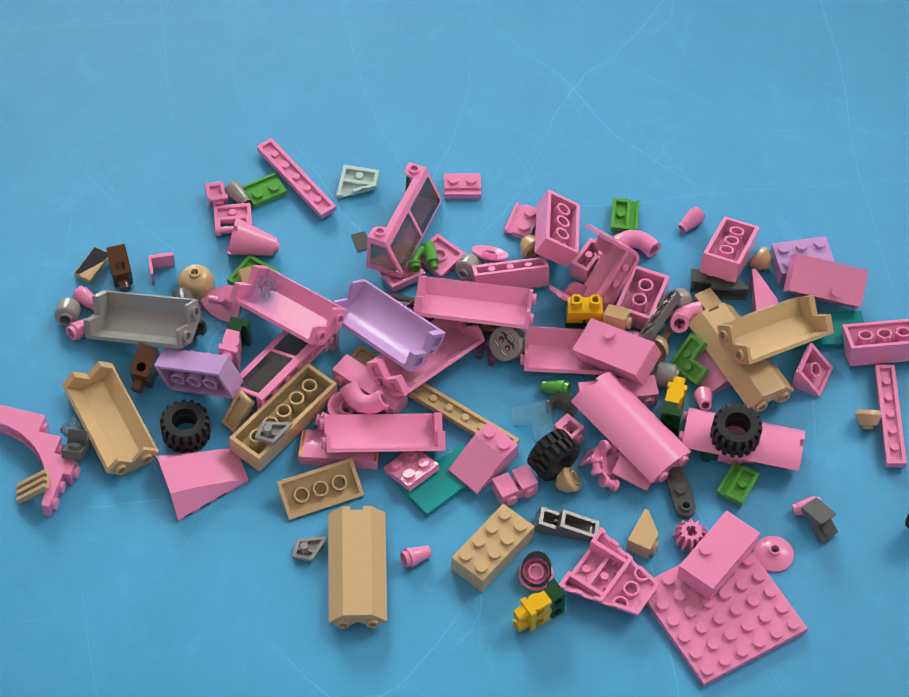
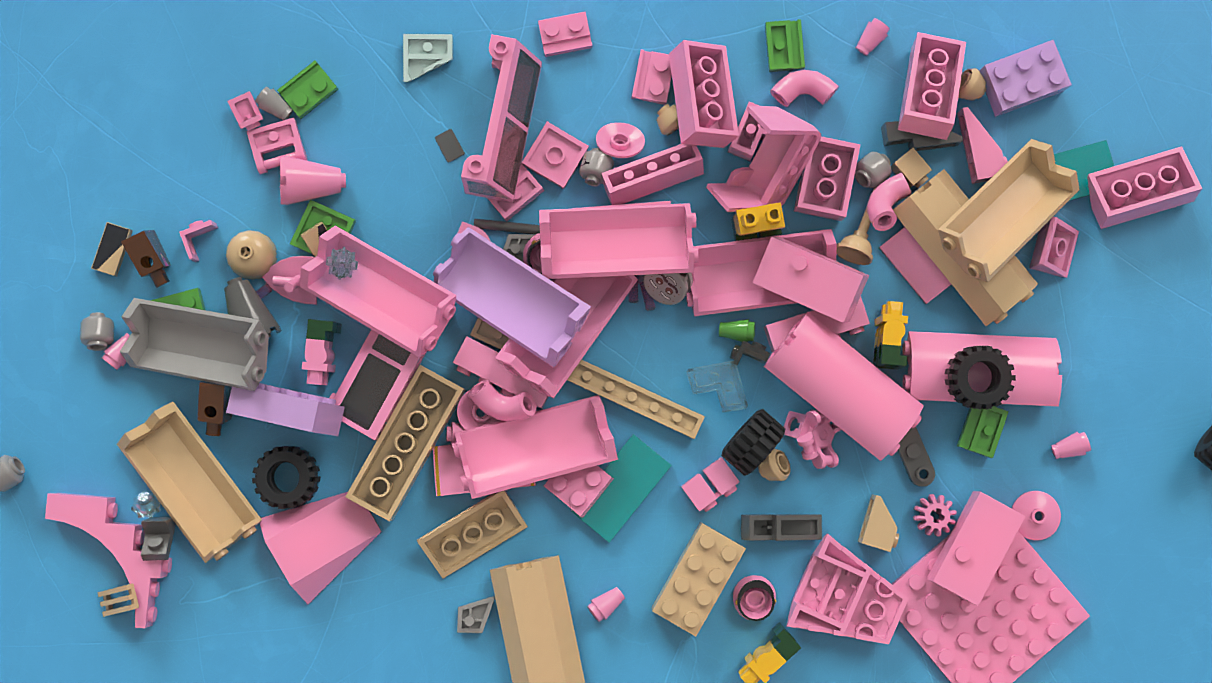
camera: 10 degrees left, 30 degrees up
bright pink cone [72,286,94,311] -> none
tan tile [221,390,255,433] -> none
light grey piece [255,421,292,445] -> none
bright pink plate [257,138,336,219] -> none
bright green plant [407,241,439,272] -> none
bright pink slope [448,422,518,495] -> none
bright pink brick [554,413,585,445] -> none
tan brick [603,304,633,331] -> none
bright pink tile [611,455,651,492] -> none
dark grey plate [638,290,682,342] -> none
light grey head [651,362,680,388] -> none
bright green plate [669,333,710,386] -> none
bright pink cone [694,386,713,411] -> none
bright pink brick [783,253,869,309] -> none
dark grey slope [801,498,838,543] -> none
tan cone [855,409,882,429] -> none
bright pink plate [874,365,907,468] -> none

